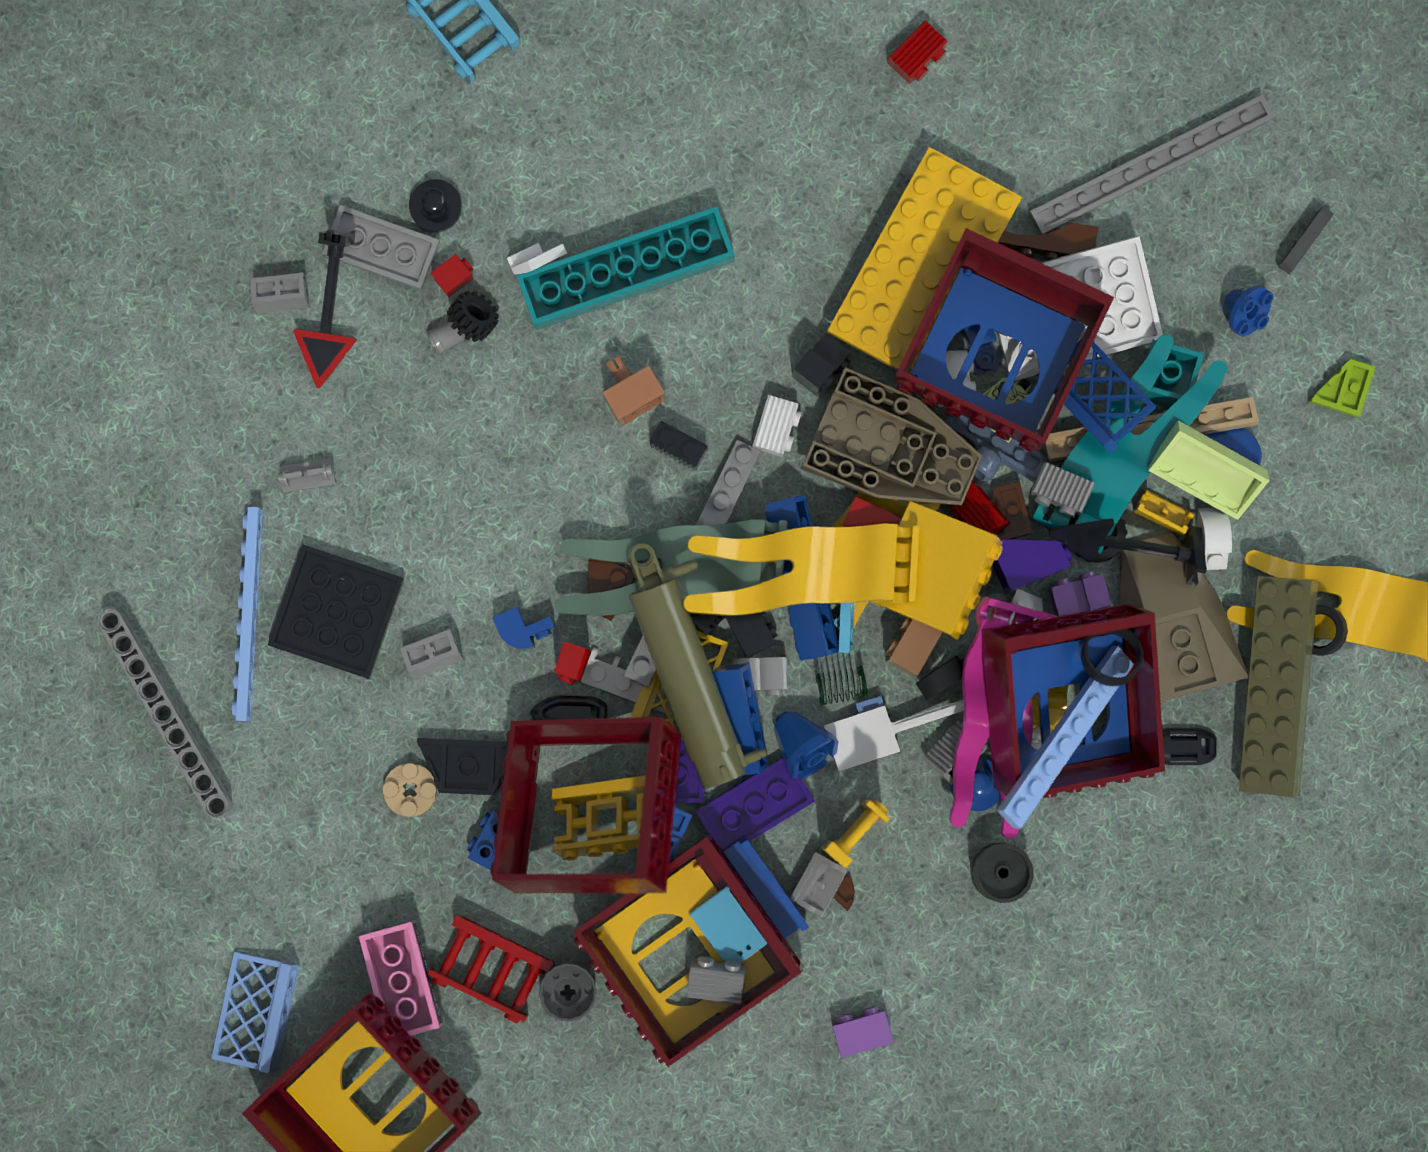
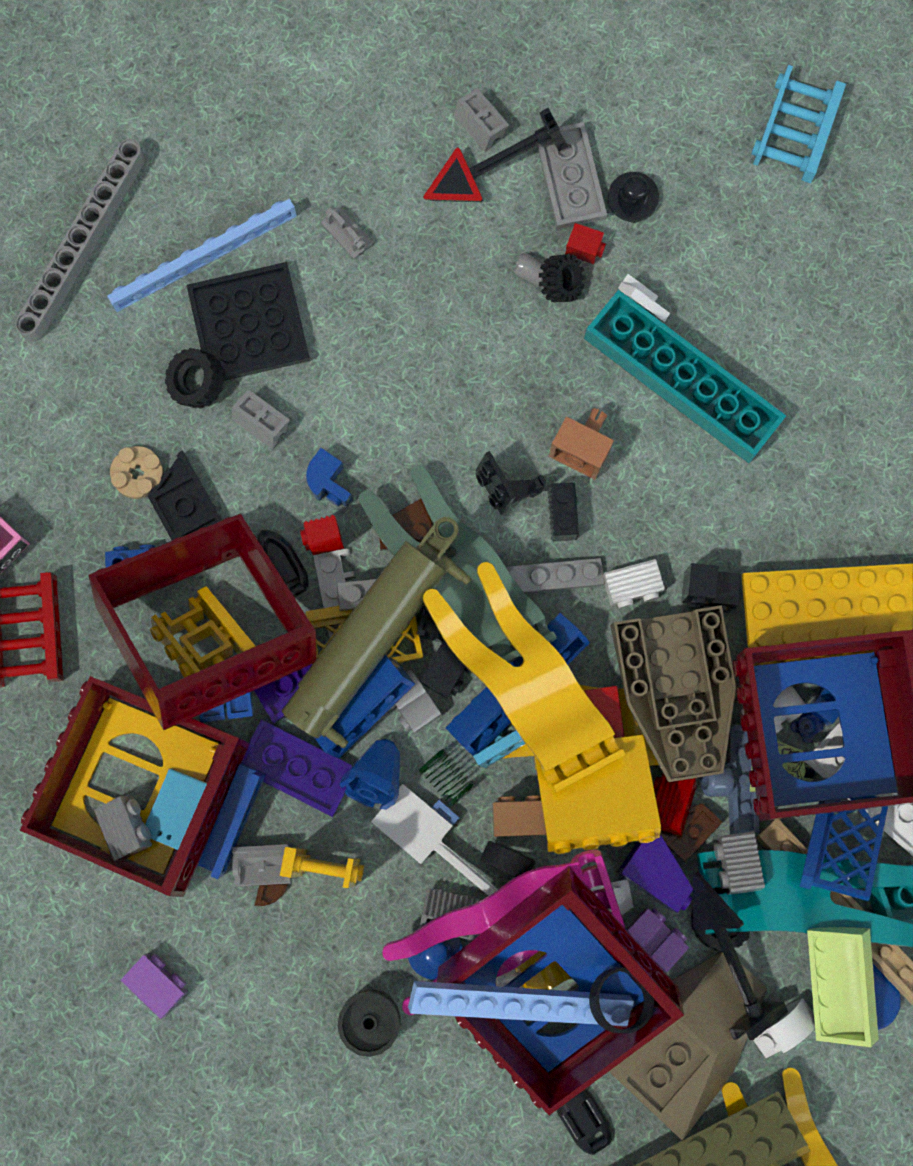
camera: 60 degrees right, 5 degrees down
dark grey wheel [539,964,597,1022] -> none
yellow hinge [1133,489,1194,536] -> none
none -> black tyre [165,348,225,409]
none -> black plate [476,451,546,515]

